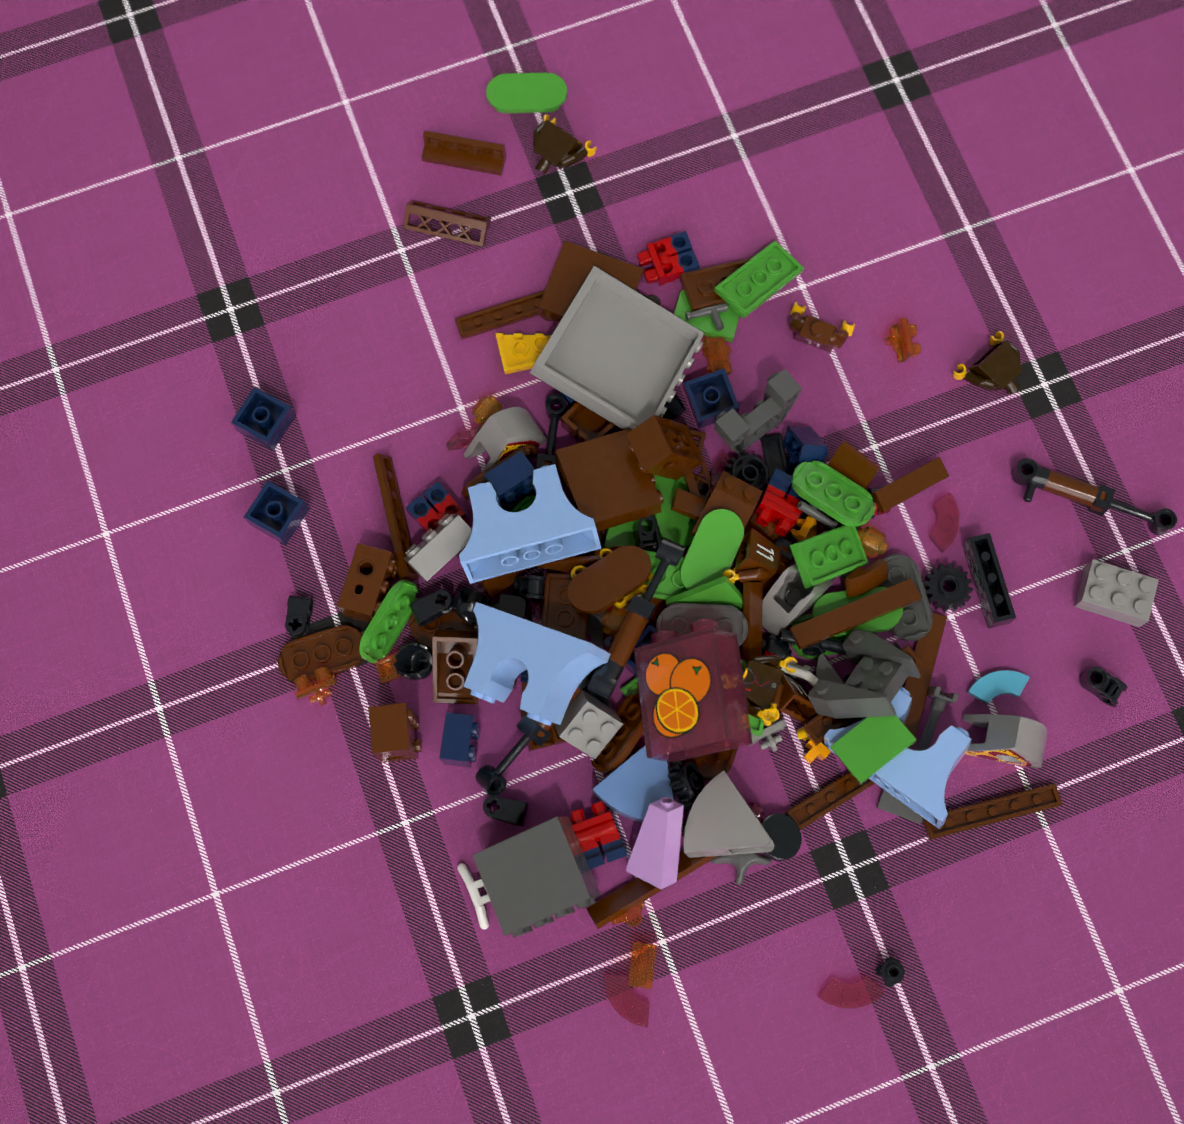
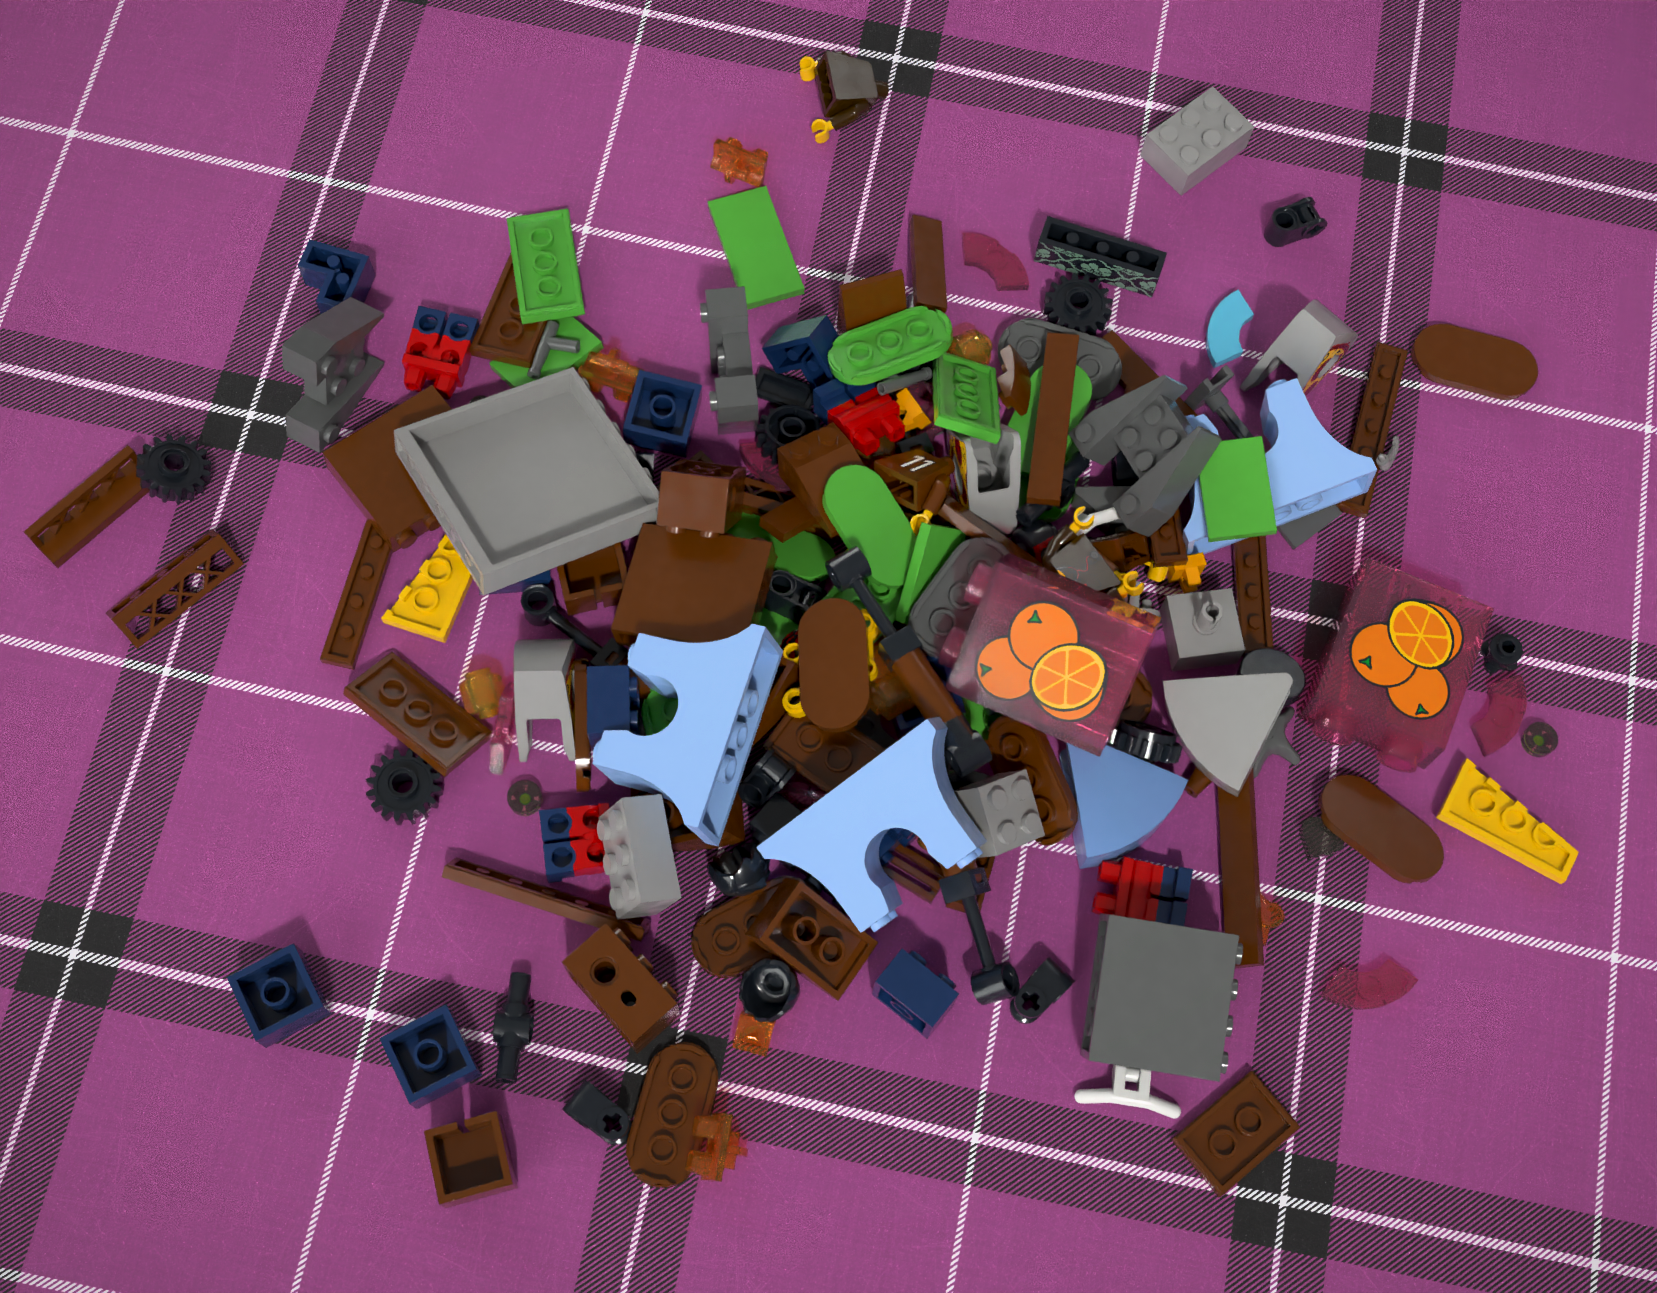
camera: 65 degrees left, 5 degrees down
bright green tile [359,580,418,663] -> none
reddish brown piece [368,702,422,763] -> none
black piece [409,590,454,626] -> none
bright green tile [486,73,567,113] -> none
dark brown torso [533,115,597,174] -> none
lavender slope [626,797,684,890] -> none
clear orange hips [628,942,657,989] -> none
reddish brown torso [789,302,855,353] -> none
black piece [1011,458,1177,536] -> none
none -> black gear [136,434,211,504]
none -> dark grey wedge [282,297,384,453]
none -> dark blue brick [298,239,376,314]
none -> reddish brown tile [343,652,493,777]
none -> black gear [366,748,444,825]
none -> reddish brown piece [424,1111,518,1208]
none -> black pin [493,972,534,1084]
none -> clear smoke tile [507,780,543,816]
none -> bright green tile [708,186,805,310]
none -> light grey brick [1160,588,1245,671]
none -> reddish brown tile [1171,1071,1300,1197]
none -> clear pink brick [1298,557,1494,773]
none -> clear smoke tile [1299,817,1345,860]
none -> reddish brown tile [1318,775,1444,884]
none -> light grey piece [1376,436,1400,471]
none -> reddish brown tile [1411,324,1538,400]
none -> yellow wing [1436,758,1579,884]
none -> clear smoke tile [1521,722,1558,757]

